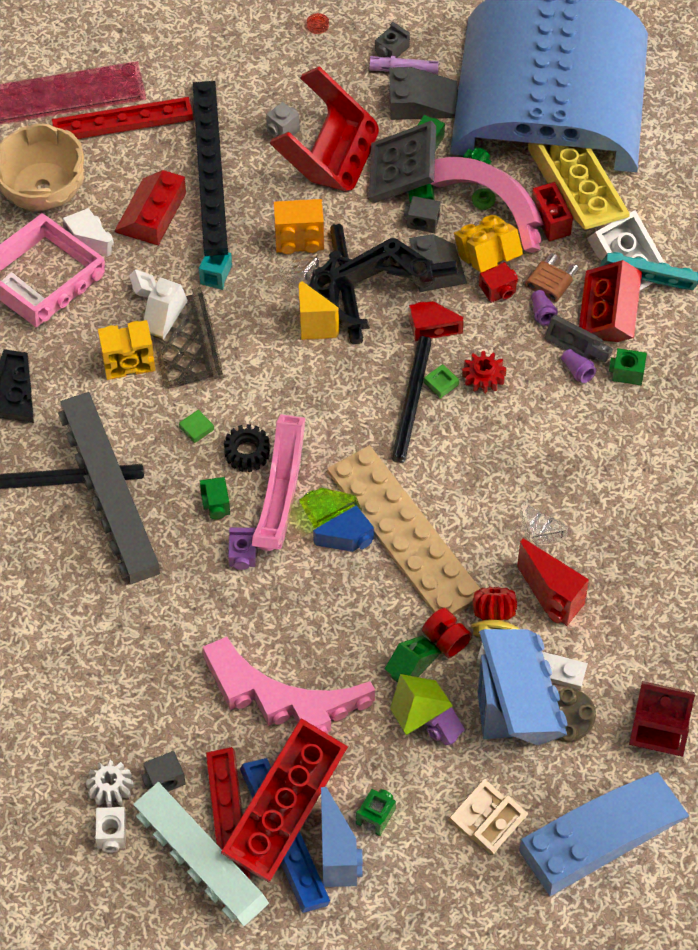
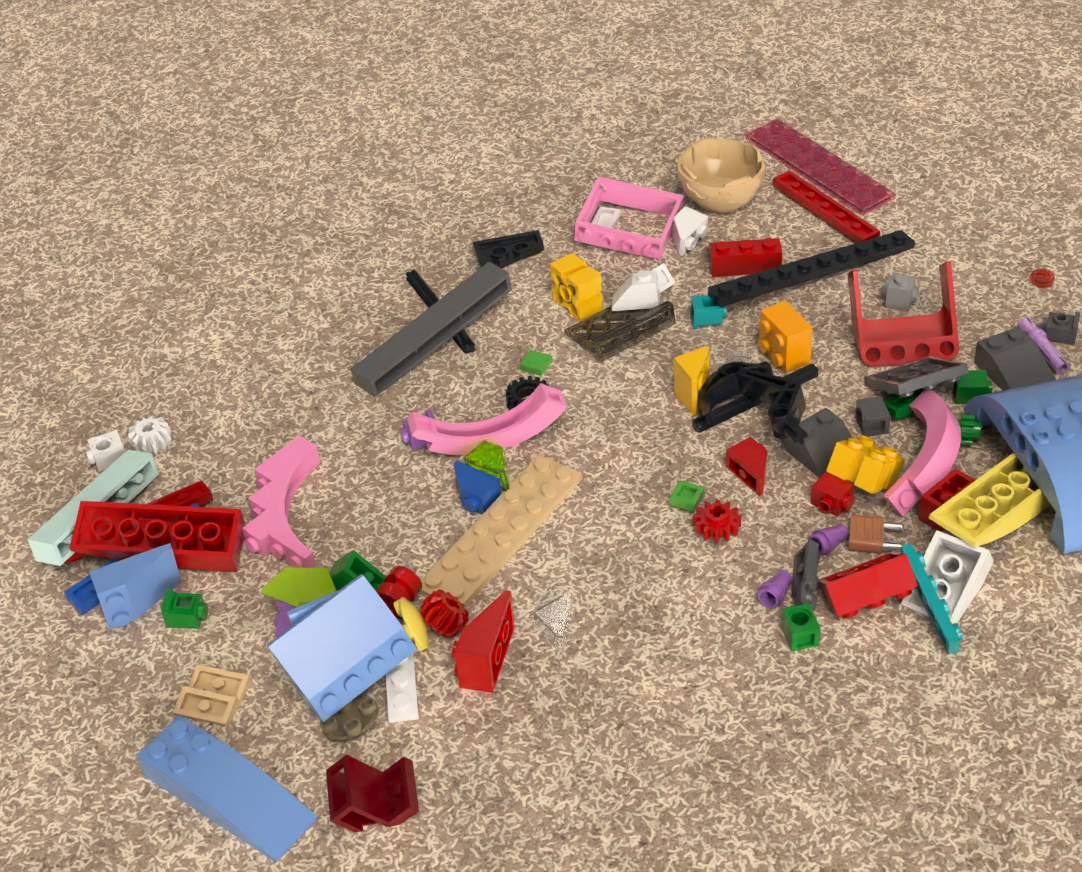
camera: 70 degrees right, 15 degrees down
dark grey brick [141,751,186,791] -> none
green brick [199,477,230,520] -> none
black axle [392,336,432,463] -> none

